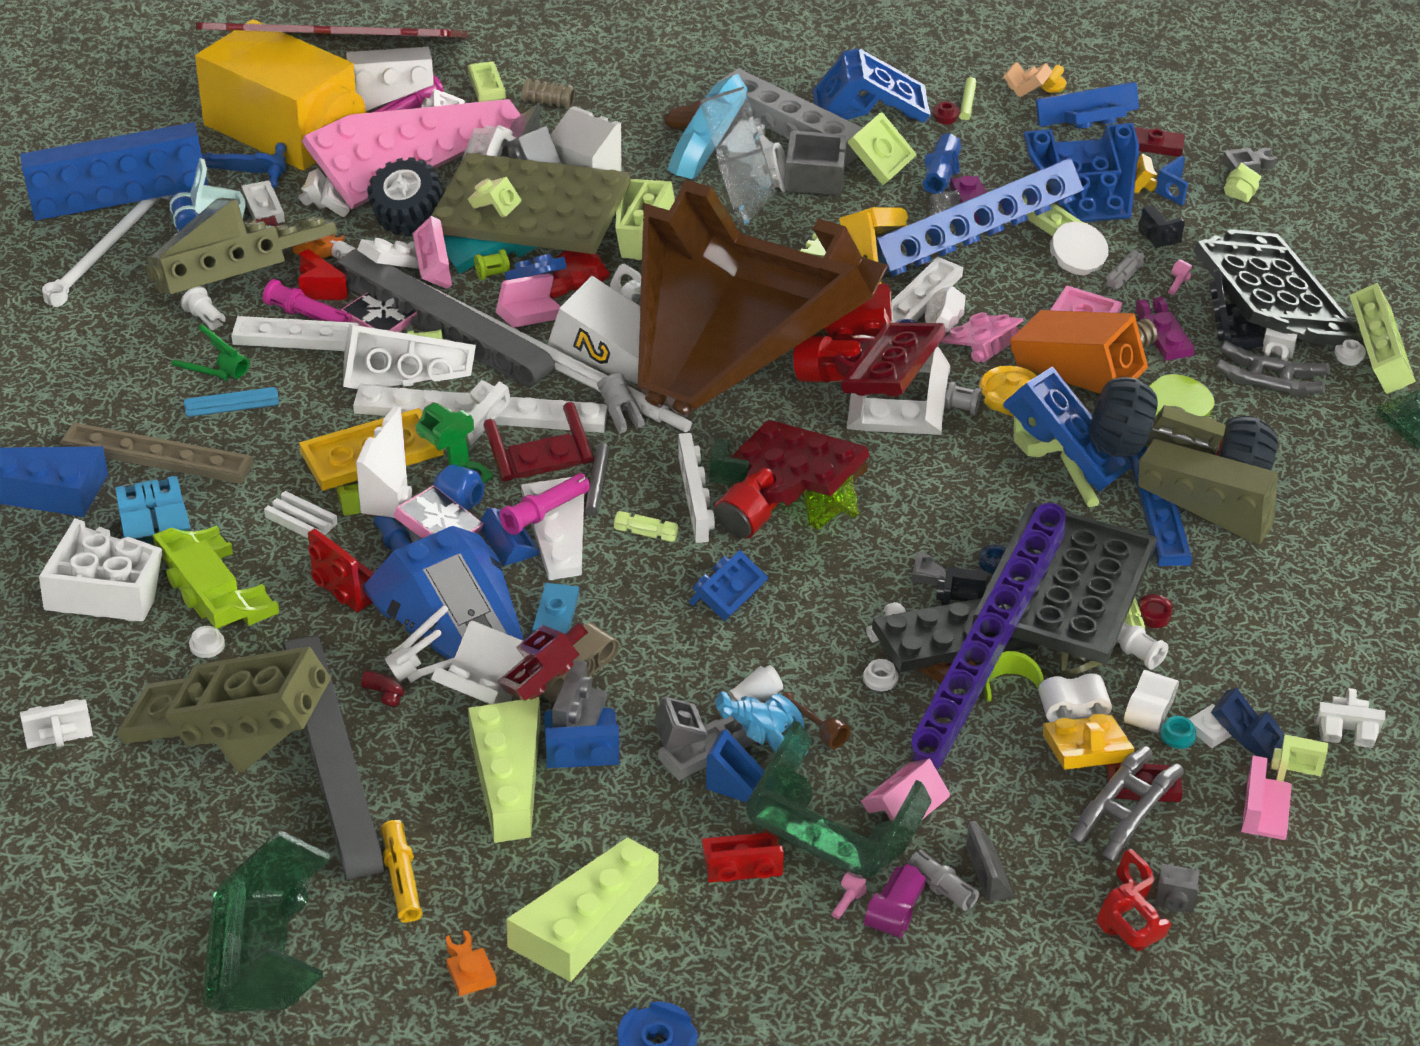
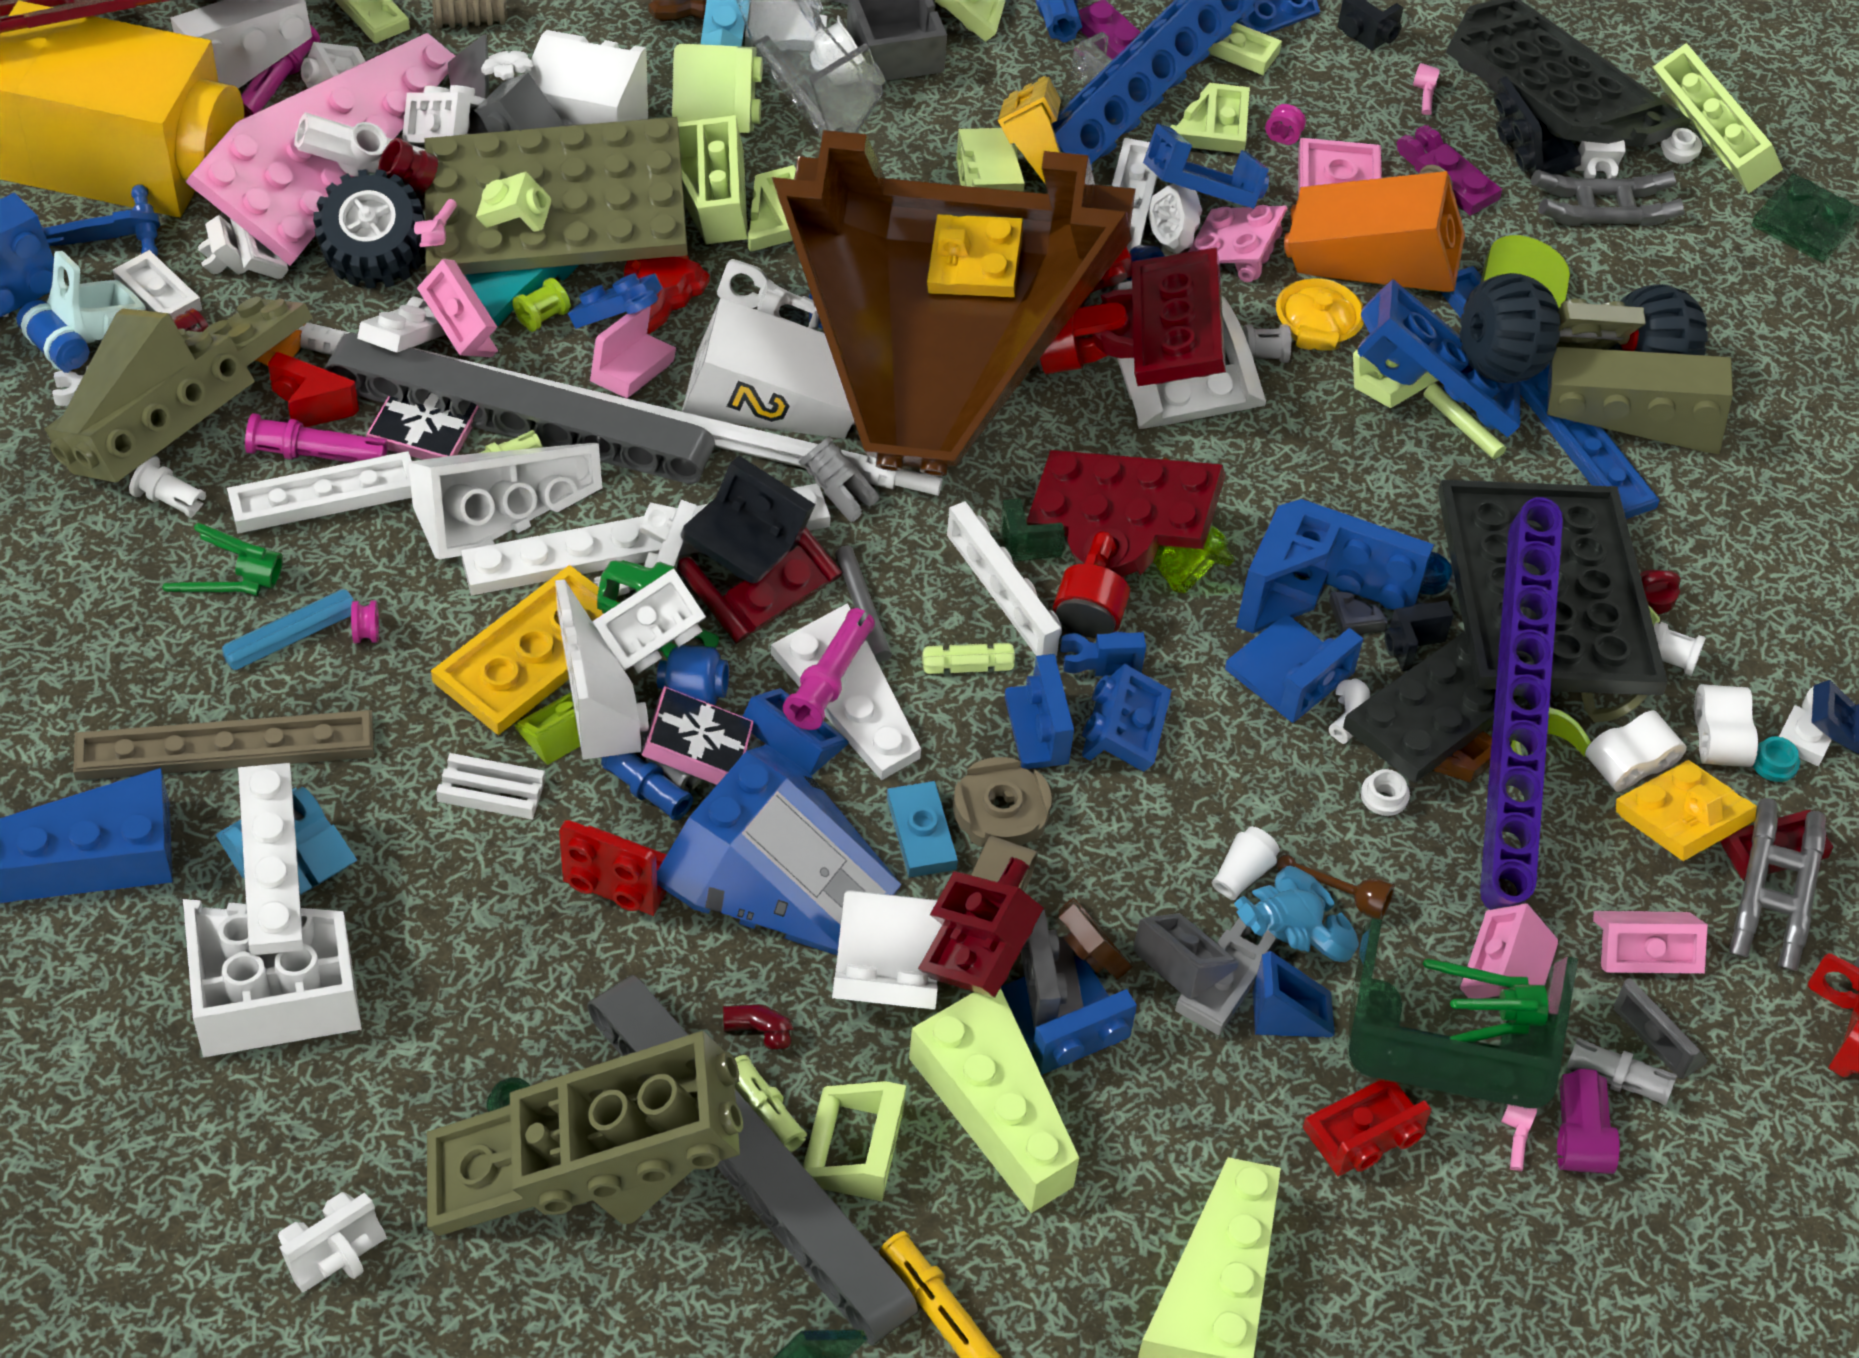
camera: 25 degrees left, 10 degrees up
lime bracket [153,525,279,629] -> none
white plate [189,626,225,658] -> none
white plant [385,606,454,683] -> none
white tile [1050,222,1108,275] -> none
light grey axle [1105,250,1145,290] -> none
none -> white plate [238,763,304,956]
none -> white piece [294,112,425,177]
none -> dark pink bush [351,600,379,643]
none -> dark red wheel [378,138,438,194]
none -> bright pink hand [414,199,457,248]
none -> white plant [481,51,533,80]
none -> white bracket [592,569,706,674]
none -> yellowish green bracket [672,44,763,133]
none -> black bracket [680,455,816,583]
none -> yellowish green pin [735,1055,807,1153]
none -> yellowish green tile [803,1081,906,1201]
none -> yellow hinge [927,214,1023,297]
none -> dark tan plate [953,757,1052,847]
none -> blue bracket [1004,654,1074,769]
none -> reddish brown wing [1058,896,1133,979]
none -> blue plate [1060,632,1146,676]
none -> blue window [1143,123,1269,209]
none -> yellowish green wing [1170,83,1250,153]
none -> blue bracket [1225,615,1364,723]
none -> blue bracket [1236,499,1434,633]
none -> dark pink bush [1265,104,1306,145]
none -> green plant [1423,959,1548,1045]
none -> bright pink panel [1593,911,1708,973]

